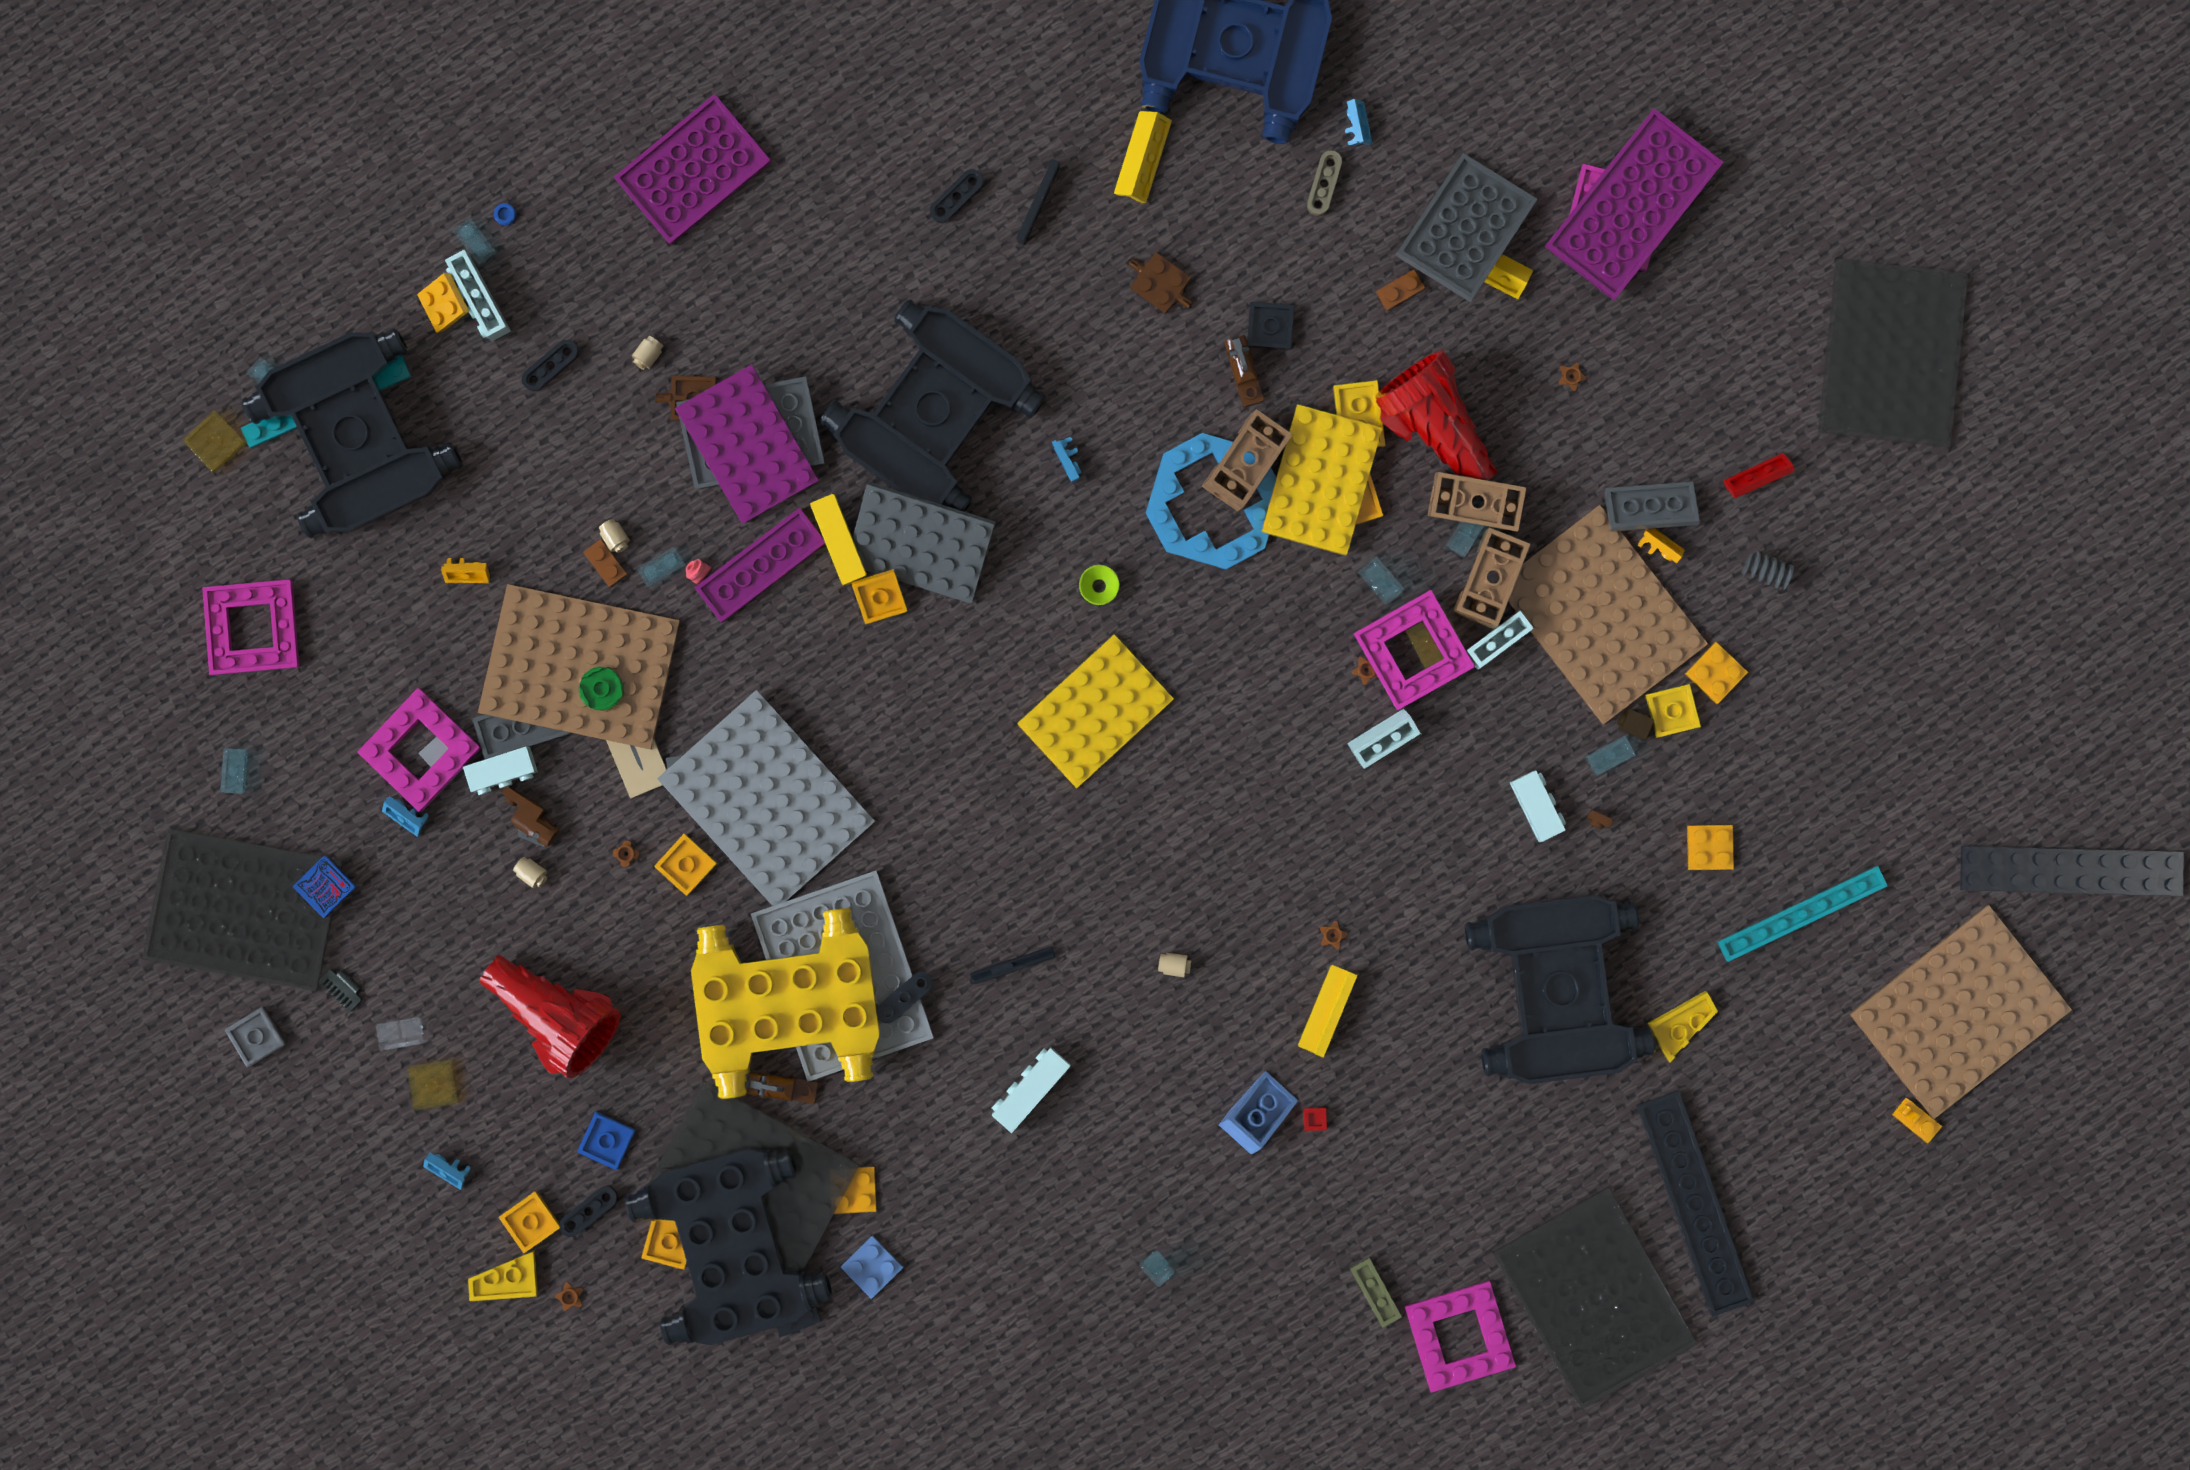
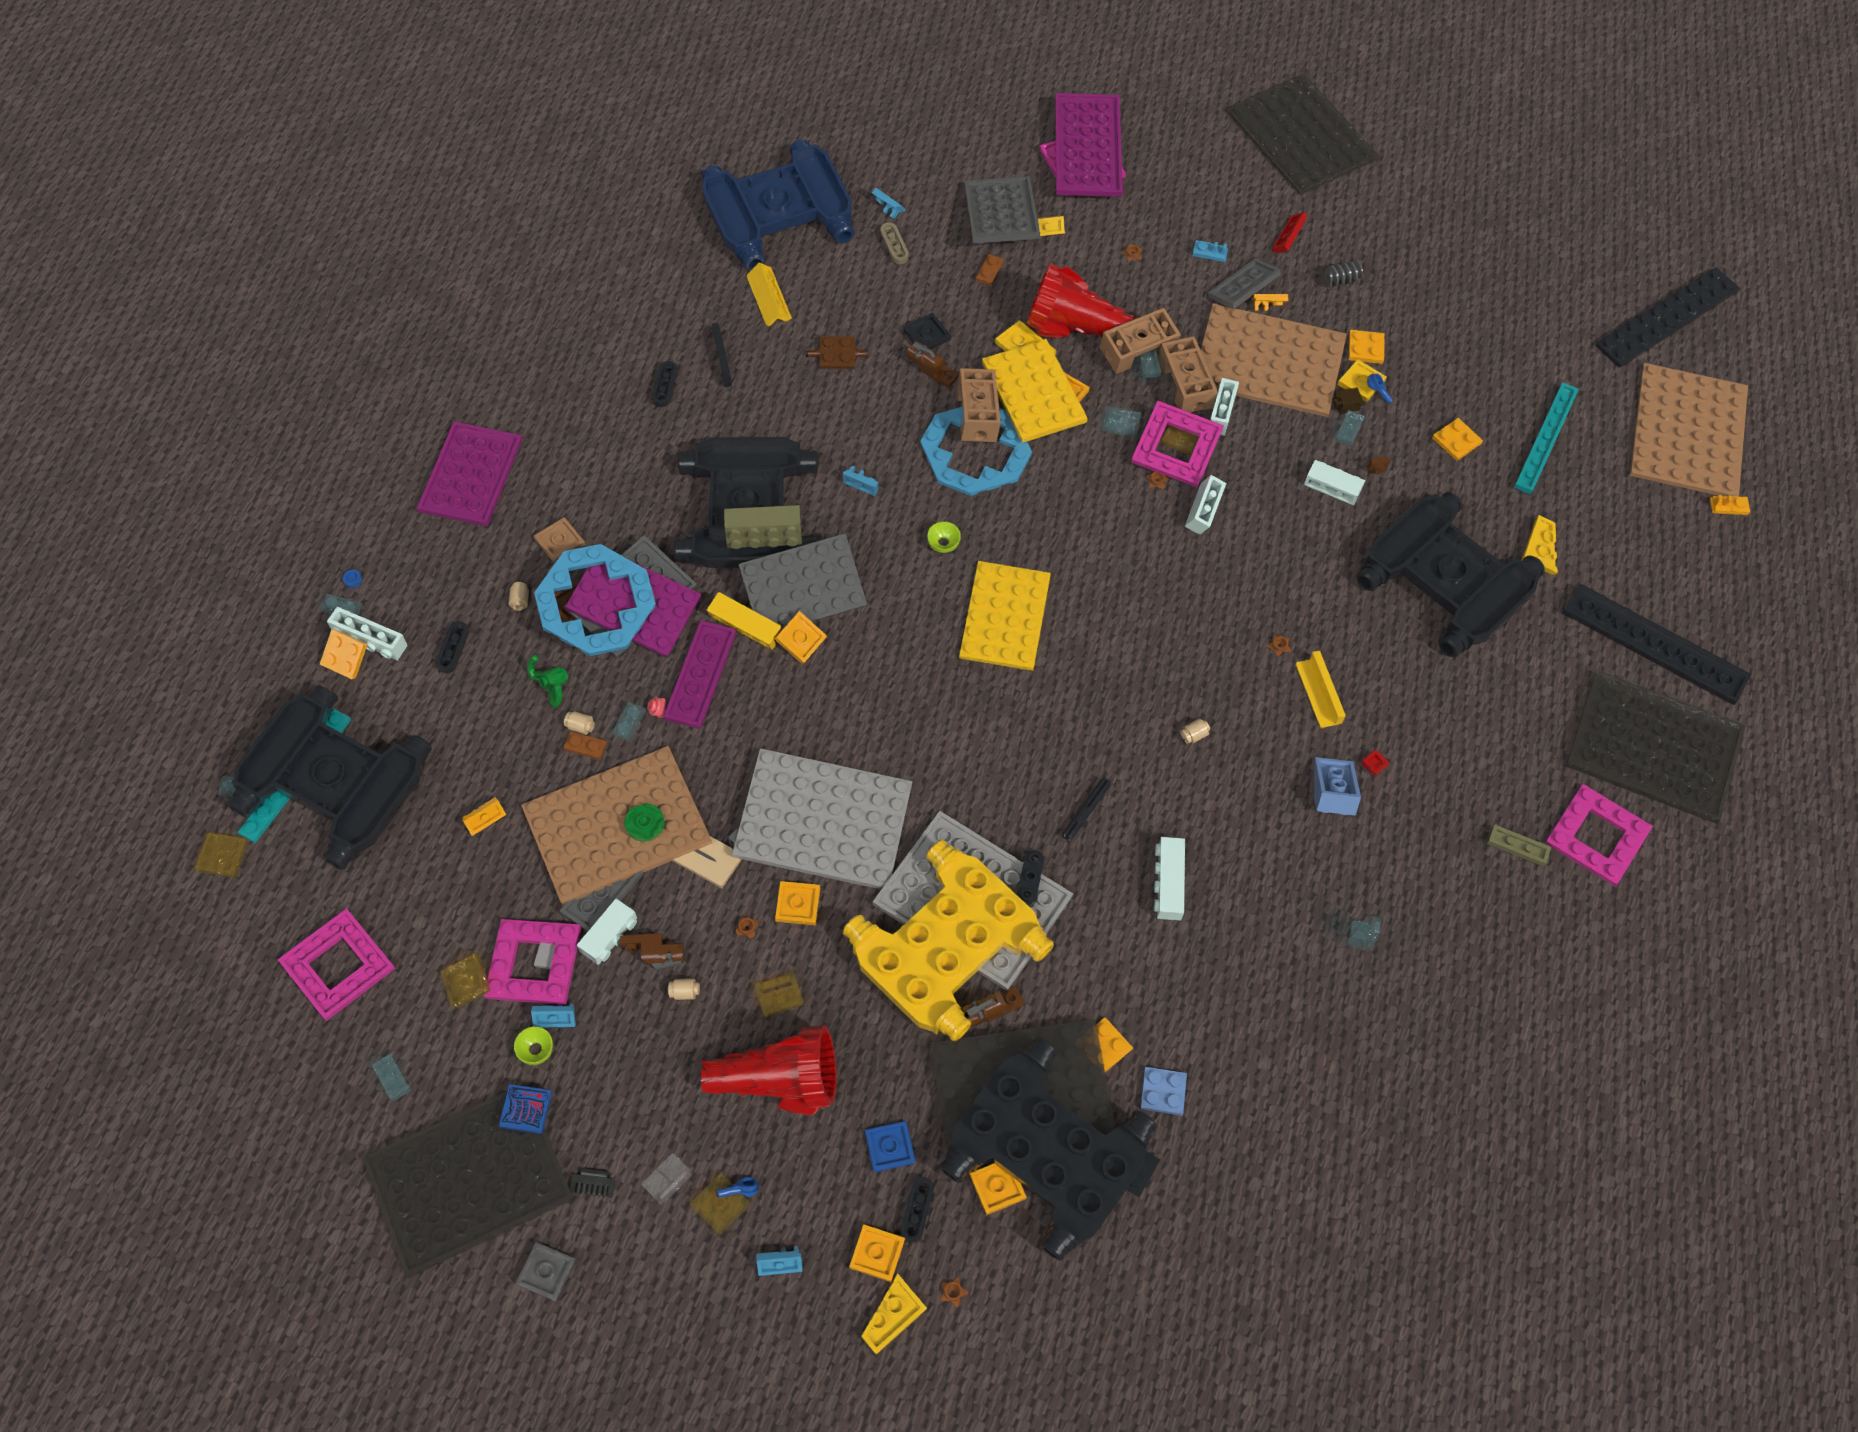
camera: 40 degrees left, 25 degrees down
none -> clear yellow plate [440,953,490,1009]
none -> lime piece [514,1027,553,1065]
none -> green piece [527,655,568,708]
none -> medium nougat plate [534,517,585,564]
none -> dark azure plate [534,544,656,656]
none -> blue plate [716,1177,759,1198]
none -> olive brick [724,505,802,549]
none -> clear yellow plate [754,970,804,1017]
none -> dark azure plate [1193,240,1228,262]
none -> blue plate [1367,373,1393,404]

